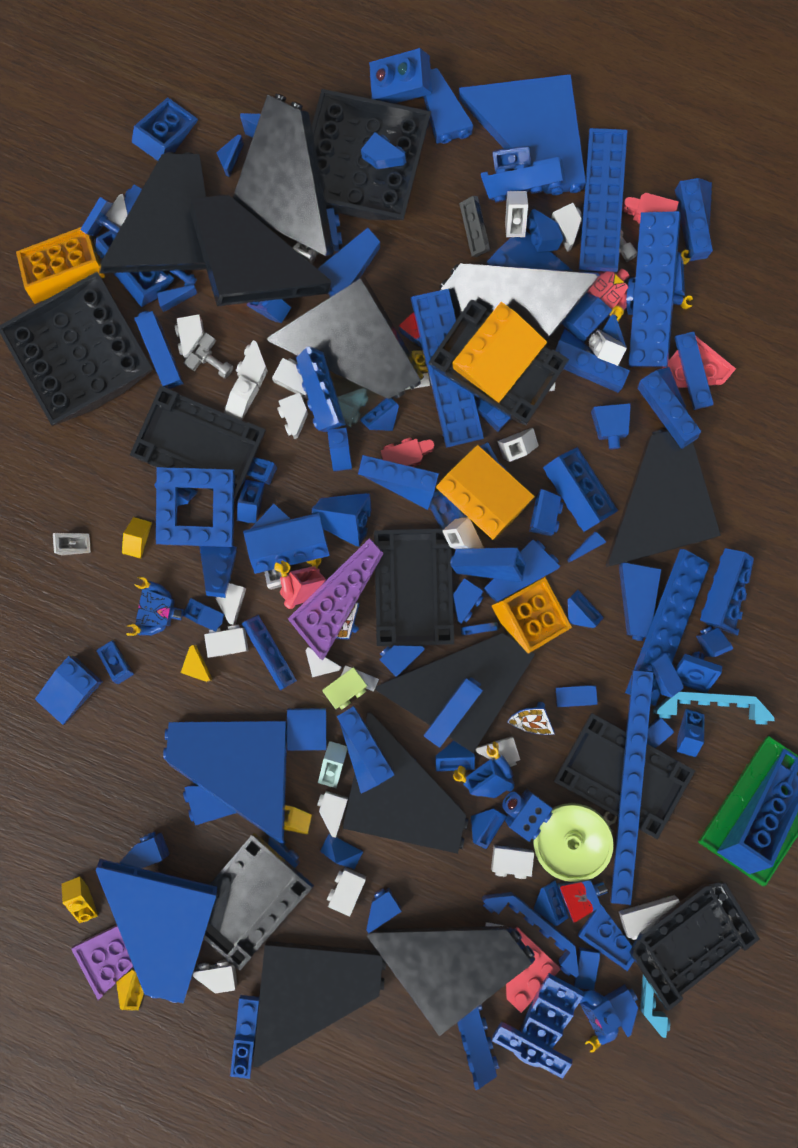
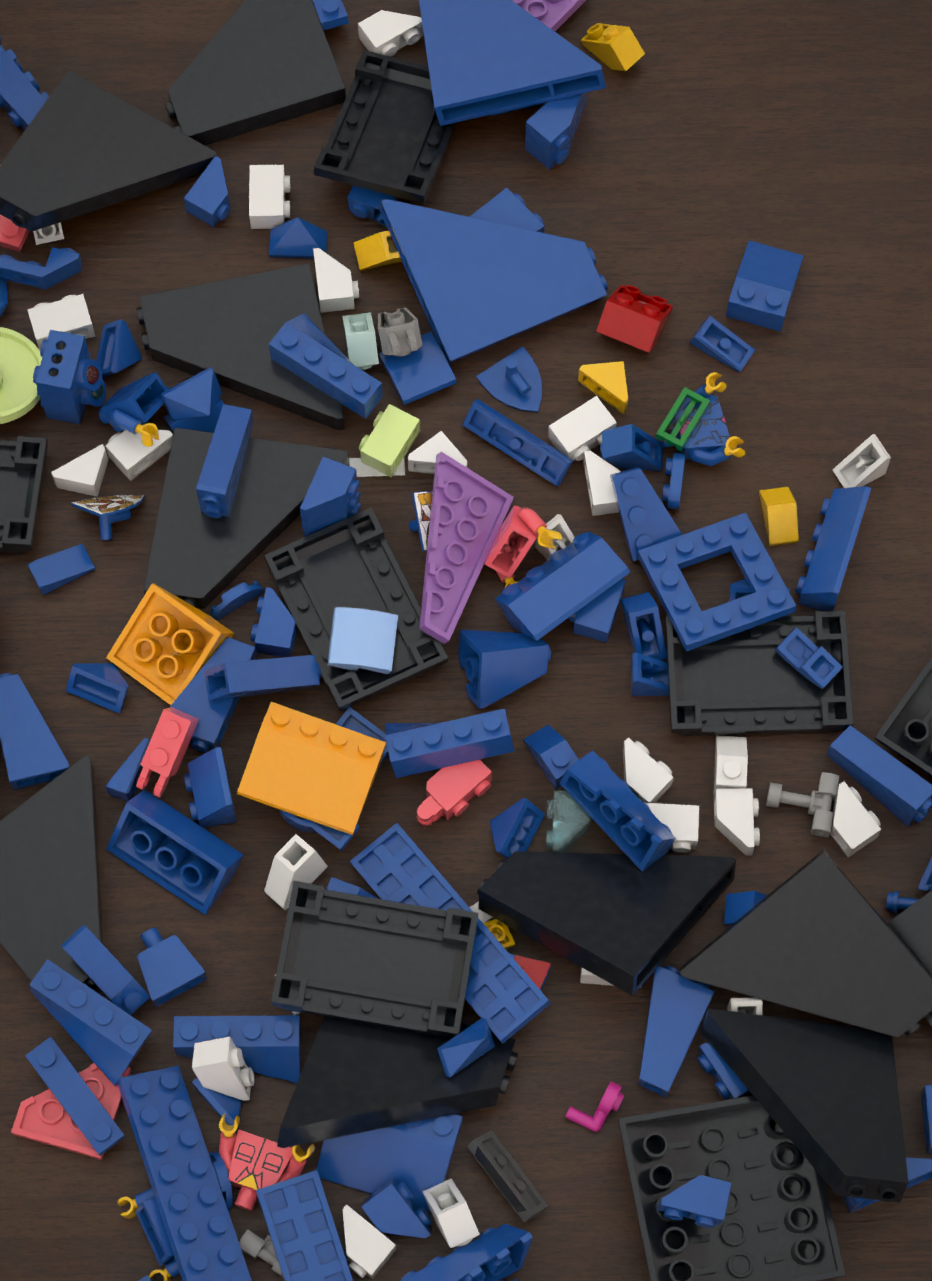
camera: 155 degrees right, 15 degrees down
blue slope [157,285,198,312] -> none
white slope [442,517,484,549] -> none
light orange slope [452,302,547,403] -> none
blue slope [561,293,612,343] -> none
none -> white slope [51,444,108,497]
none -> blue slope [61,925,150,1015]
none -> coral hinge [136,707,199,797]
none -> blue slope [161,367,222,420]
none -> light blue slope [327,607,398,674]
none -> light grey hinge [378,308,422,356]
none -> blue slope [437,1018,495,1077]
none -> blue shield [476,347,542,412]
none -> dark pink plate [565,1081,625,1132]
none -> red slope [596,285,673,353]
none -> green tile [656,387,710,451]
none -> blue plate [662,452,685,509]
none -> blue slope [774,627,843,689]
none -> blue slope [795,486,871,611]

